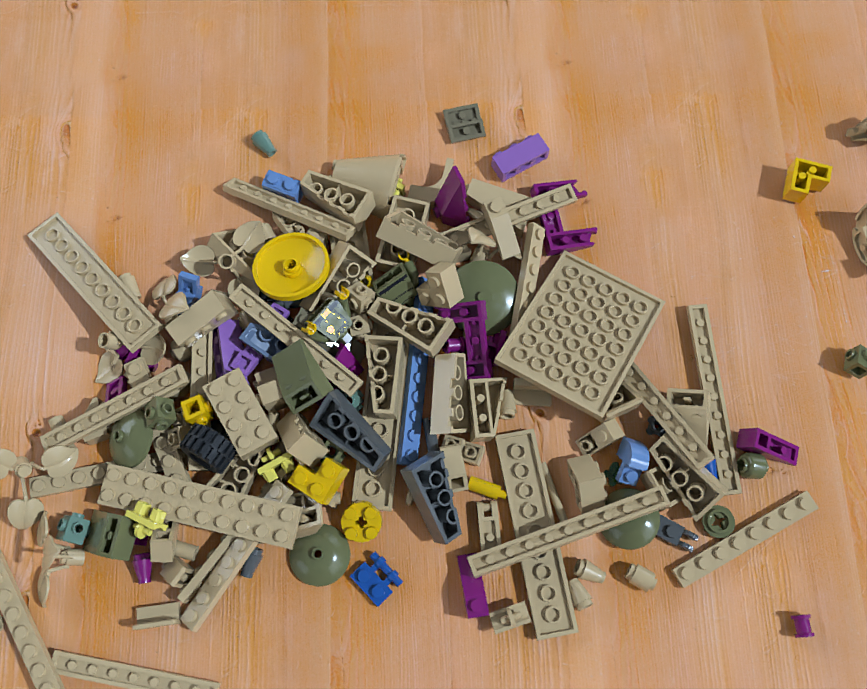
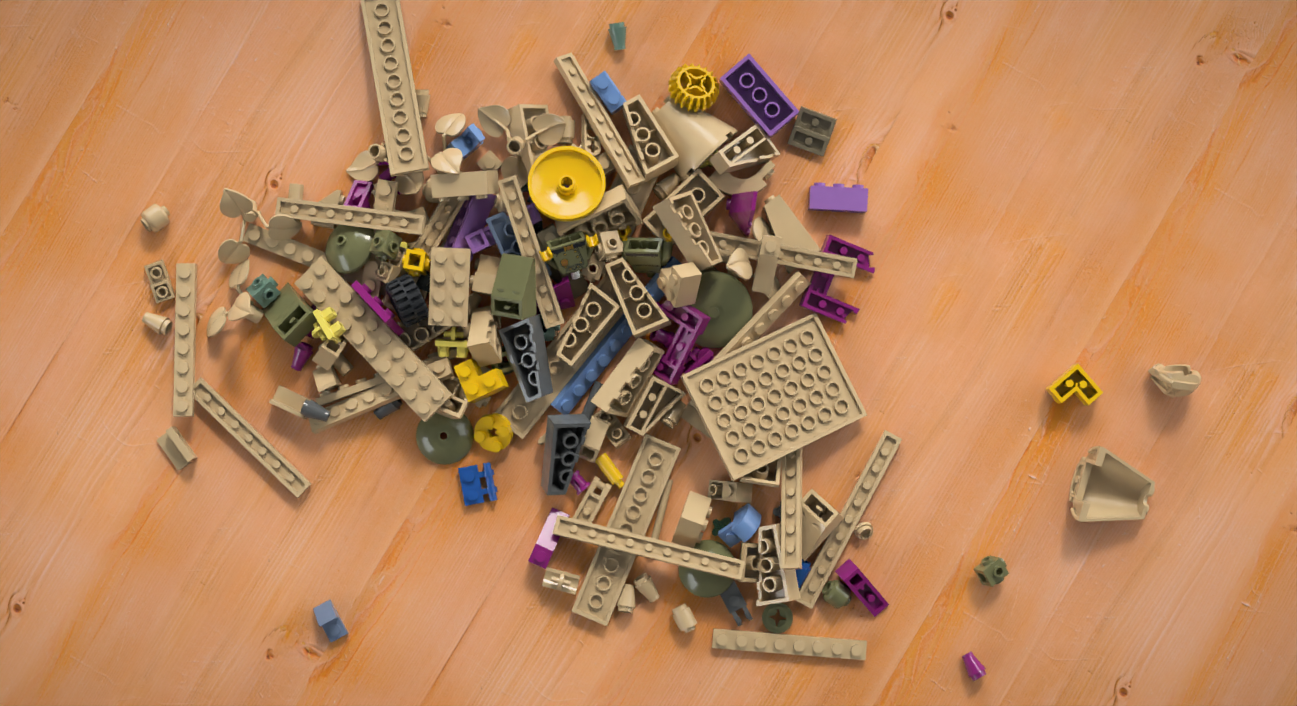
camera: 30 degrees right, 15 degrees up
none -> dark grey cone [300,399,331,422]
none -> magenta wing [351,280,404,336]
none -> magenta bush [570,470,590,495]
none -> tan cone [653,173,681,200]
none -> yellow gear [668,63,720,113]
none -> tan wedge [709,123,780,175]
none -> medium lavender brick [719,54,799,139]
none -> tan plate [854,522,873,540]

